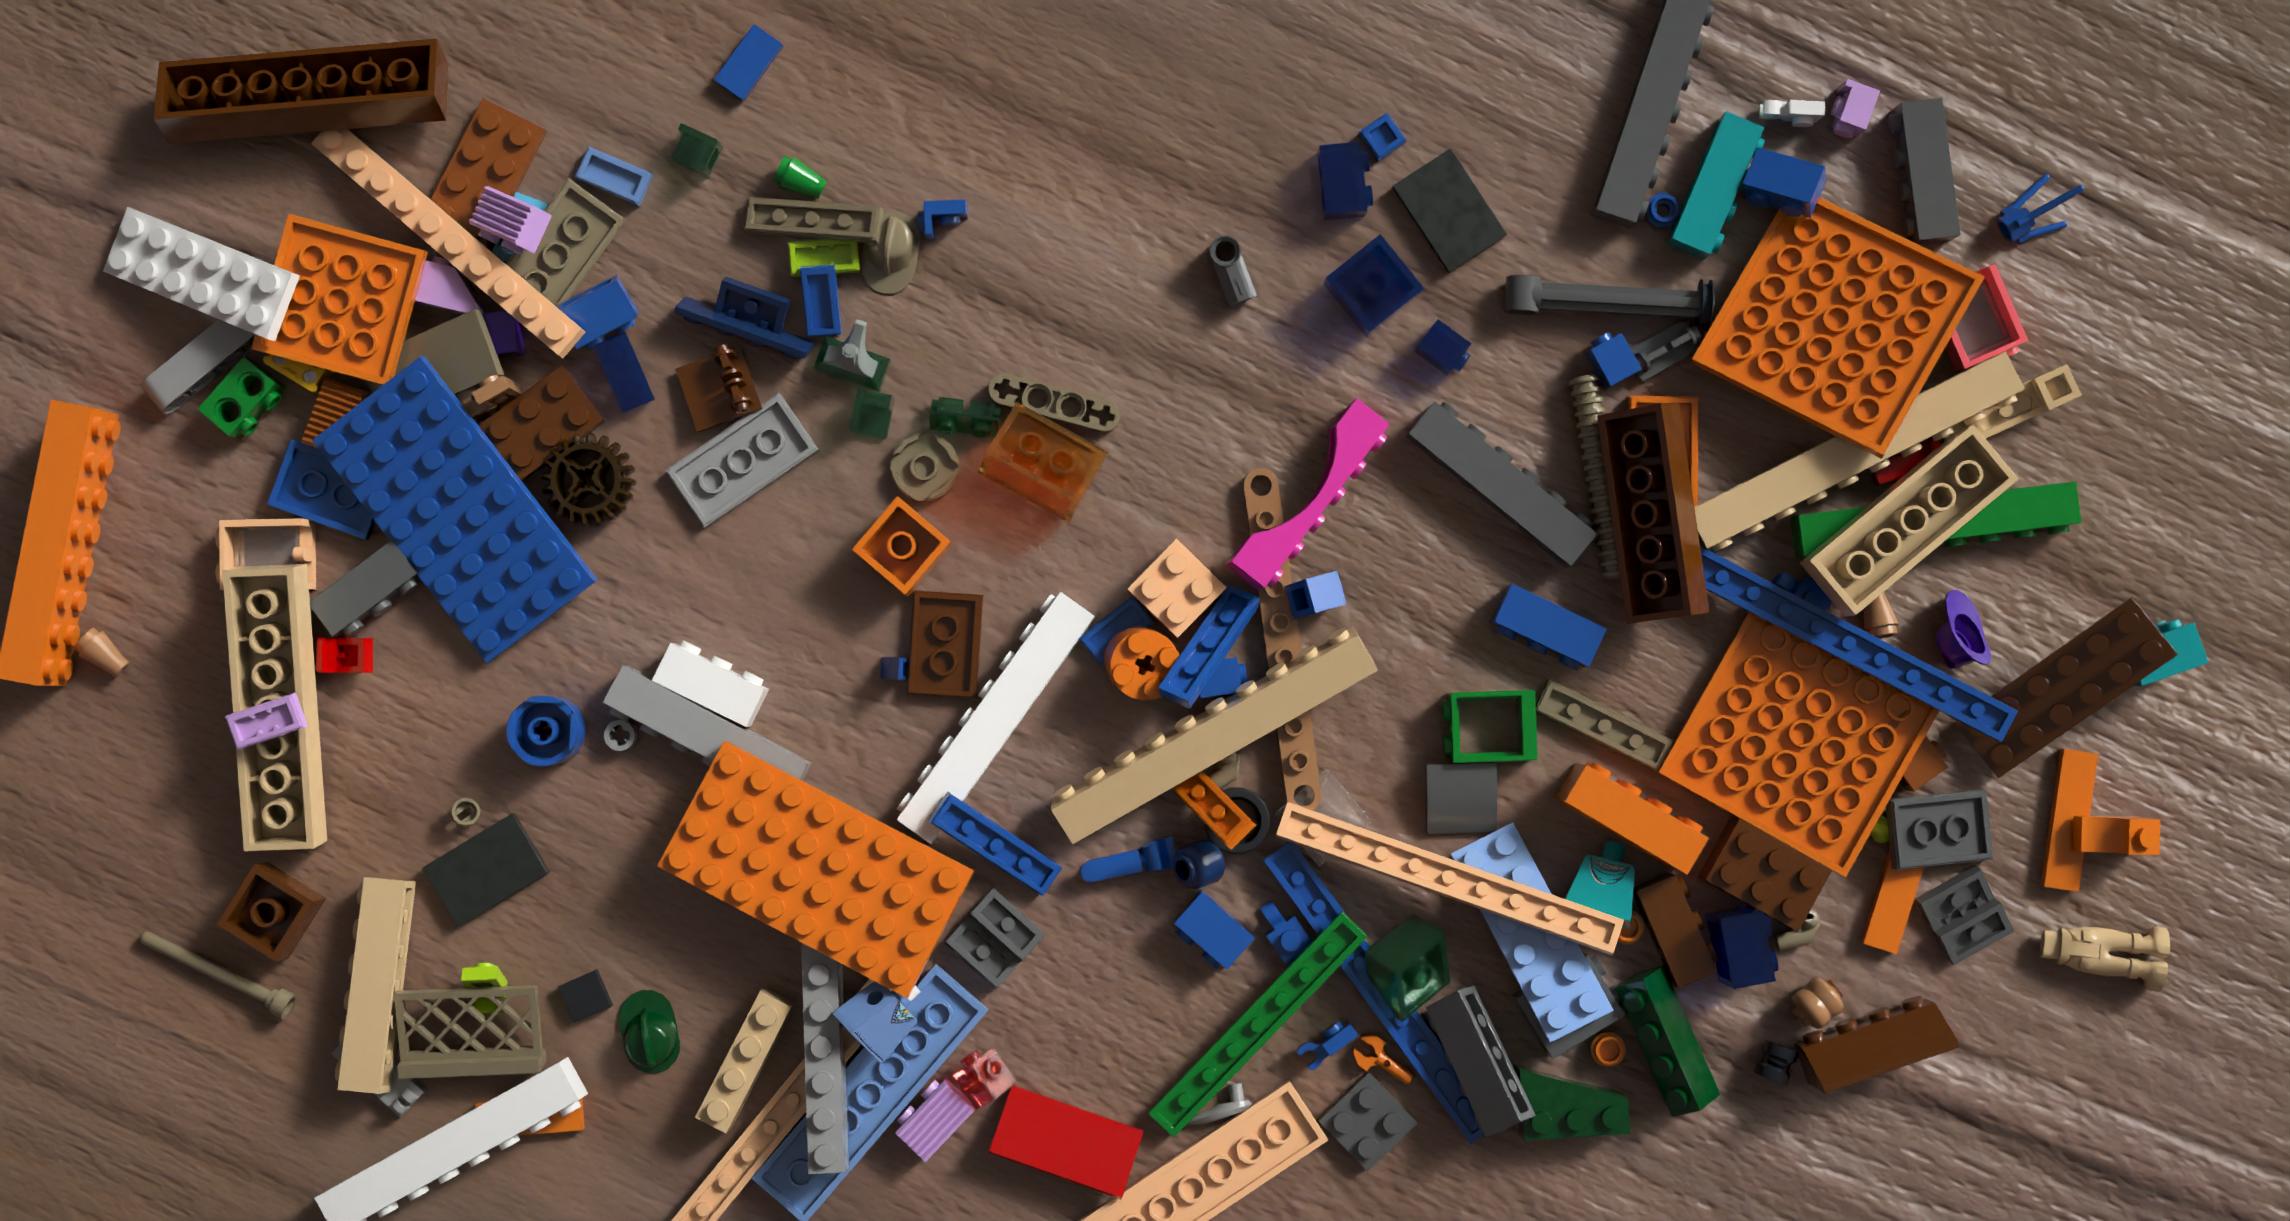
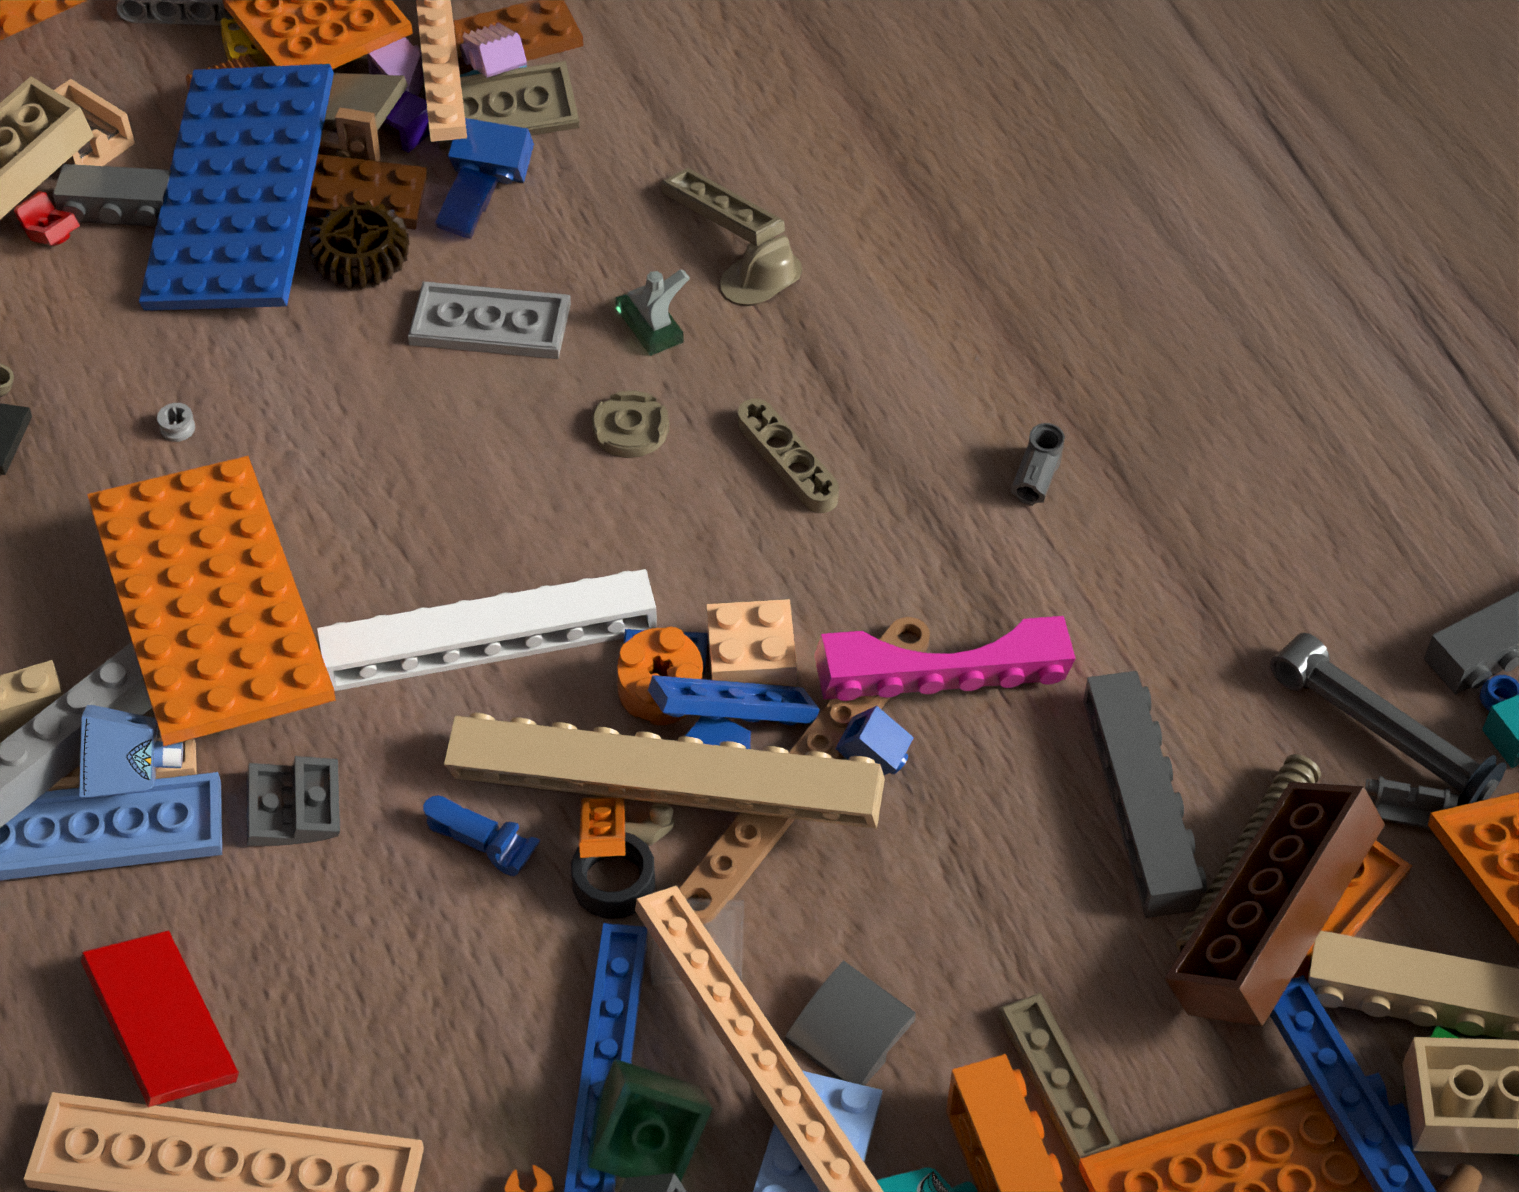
camera: 40 degrees right, 35 degrees down
green brick [198,356,286,440] -> none
blue plate [267,439,376,540] -> none
blue brick [507,696,586,766] -> none
medium blue tile [575,146,654,207] -> none
light grey brick [602,665,812,781] -> none
white brick [652,640,769,727] -> none
clear green panel [671,123,723,178] -> none
dark blue bracket [674,277,815,359] -> none
reddish brown hinge [675,344,763,433] -> none
blue tile [714,24,784,102] -> none
green cone [773,156,827,199] -> none
lime plate [788,239,861,278] -> none
blue tile [799,264,842,337] -> none
clear green panel [850,388,895,439] -> none
orange brick [852,496,954,596] -> none
blue piece [880,657,907,680] -> none
lavender brick [895,1078,976,1162] -> none
reddish brown tile [907,590,984,699] -> none
blue bracket [918,199,968,241] -> none
blue tile [928,792,1062,896] -> none
clear green hinge [929,397,1001,438] -> none
clear red brick [952,1047,1017,1110] -> none
clear orange slope [978,402,1108,523] -> none
green plate [1148,911,1368,1138] -> none
dark blue head [1173,840,1225,889] -> none
blue brick [1174,890,1255,970] -> none
light grey bar [1188,1083,1252,1125] -> none
blue plate [1260,901,1312,964] -> none
blue plate [1296,1020,1358,1070] -> none
clear blue brick [1317,141,1373,221] -> none
clear blue brick [1323,234,1424,338] -> none
blue tile [1358,113,1407,162] -> none
pearl dark grey tile [1392,148,1508,274] -> none
clear blue brick [1414,319,1472,376] -> none
green window [1441,690,1538,763] -> none
blue brick [1490,584,1607,670] -> none
blue brick [1586,332,1642,390] -> none

